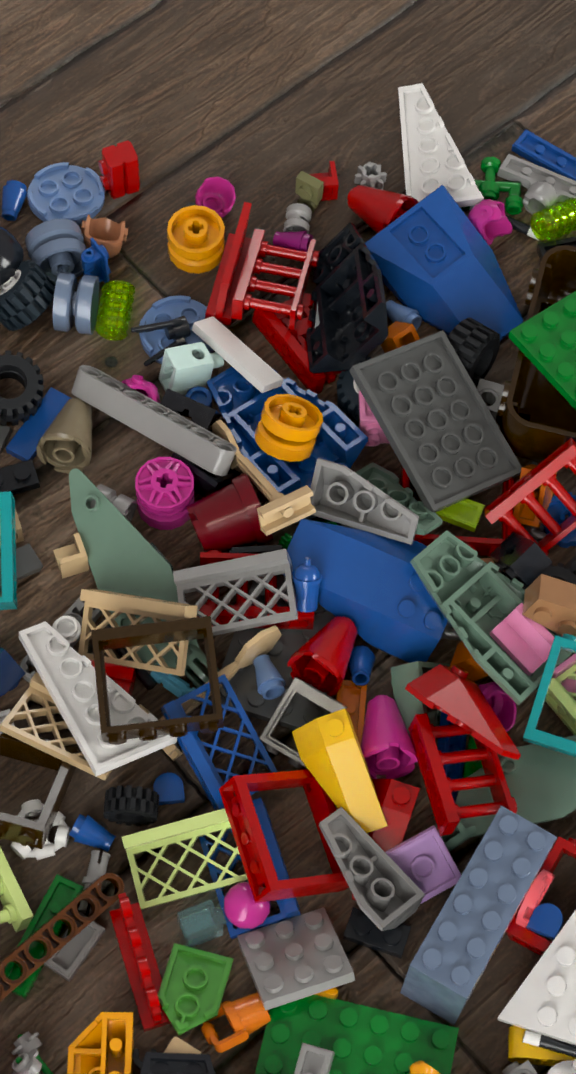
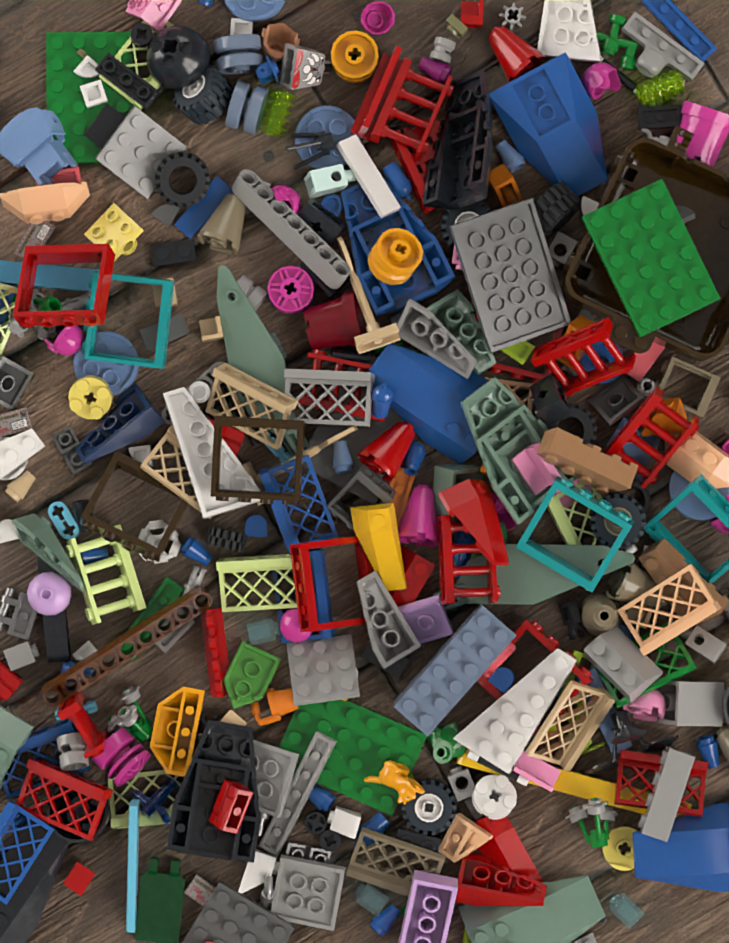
camera: 15 degrees right, 25 degrees up
none -> light grey torso [280,43,332,90]
none -> blue piece [382,161,412,201]
none -> green plate [429,723,467,764]
none -> white tile [581,196,599,216]

